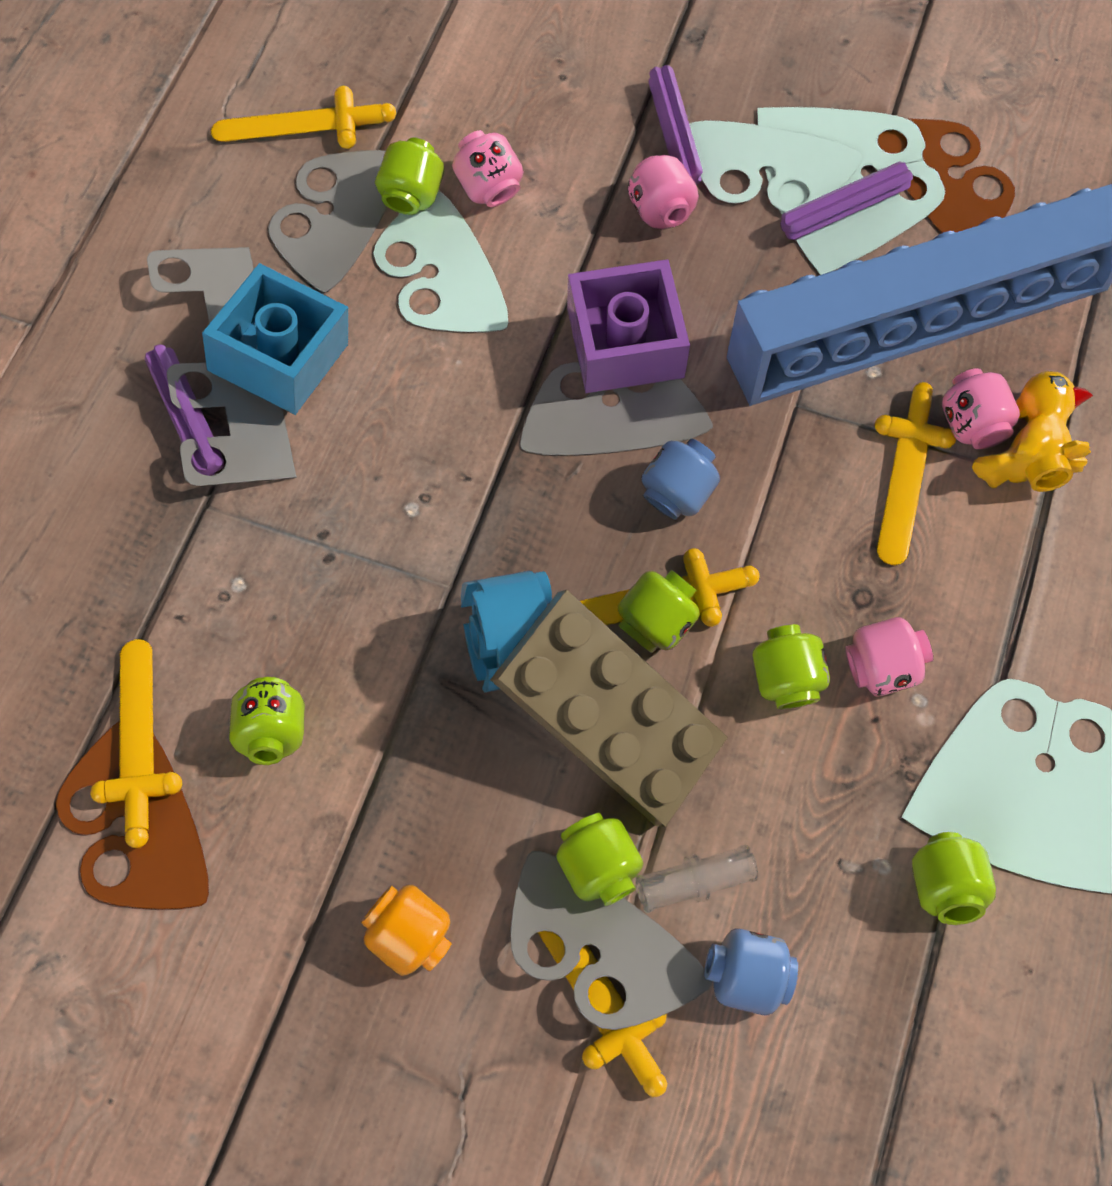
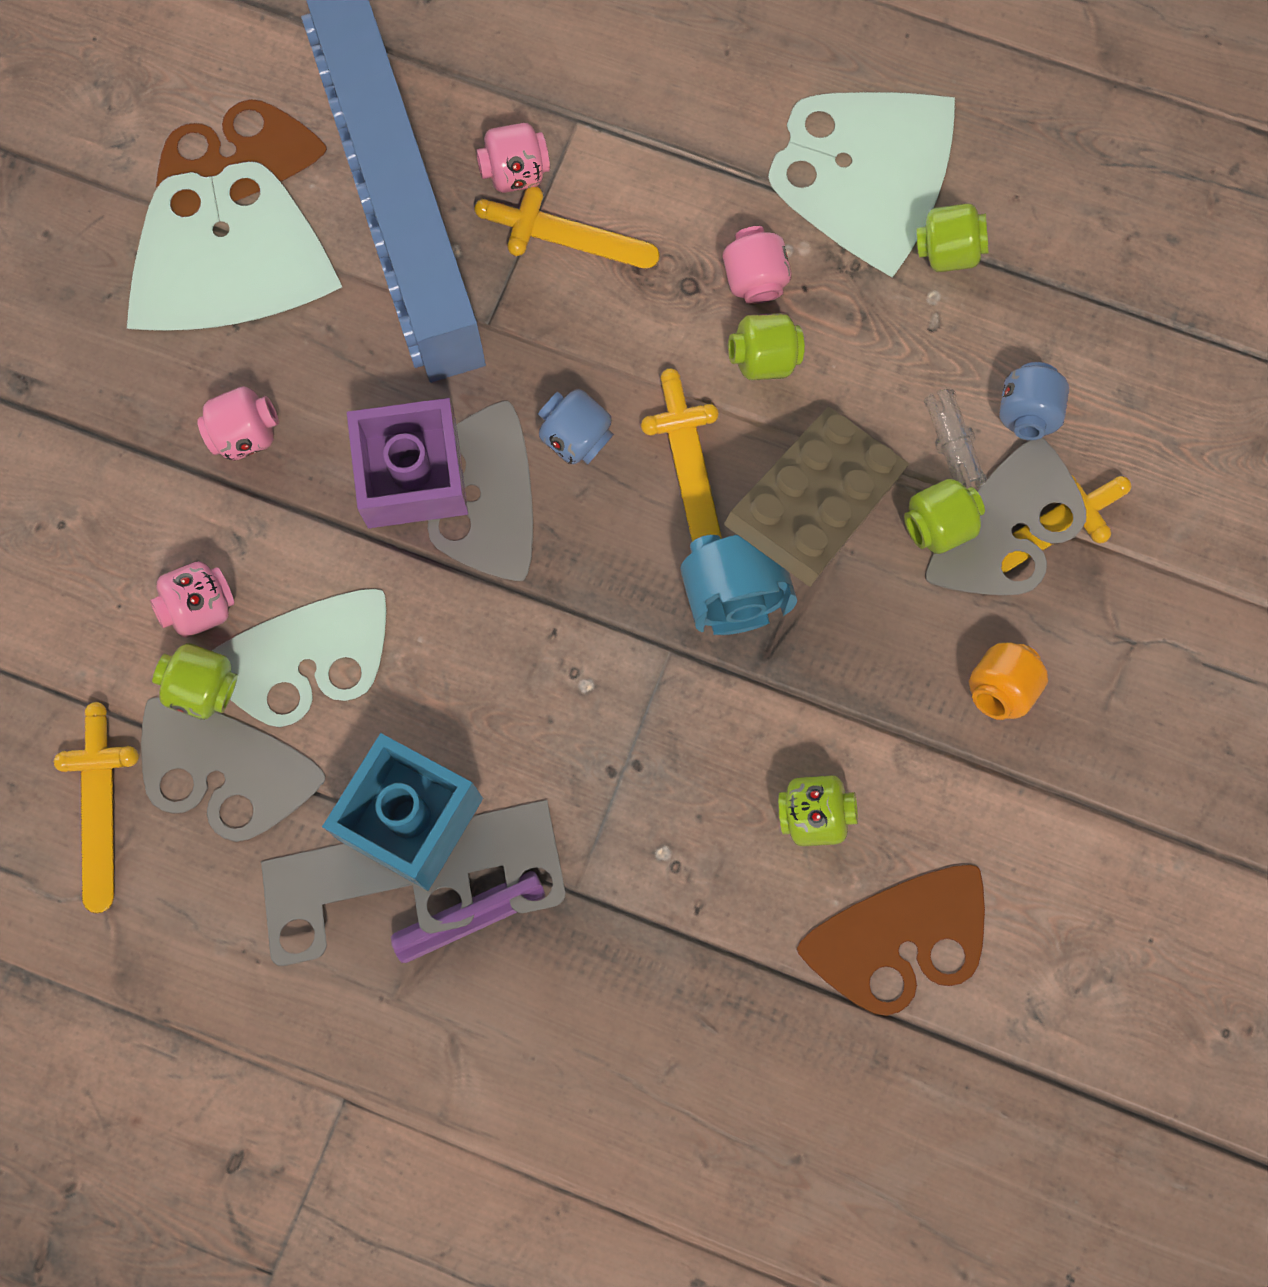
camera: 90 degrees left, 10 degrees up
yellow sword [90,639,183,848] -> none
lime head [618,570,700,653] -> none
medium lavender axle [648,65,703,185] -> none
light aqua piece [689,120,863,212] -> none
medium lavender axle [780,162,913,240] -> none
yellow animal [972,371,1093,492] -> none

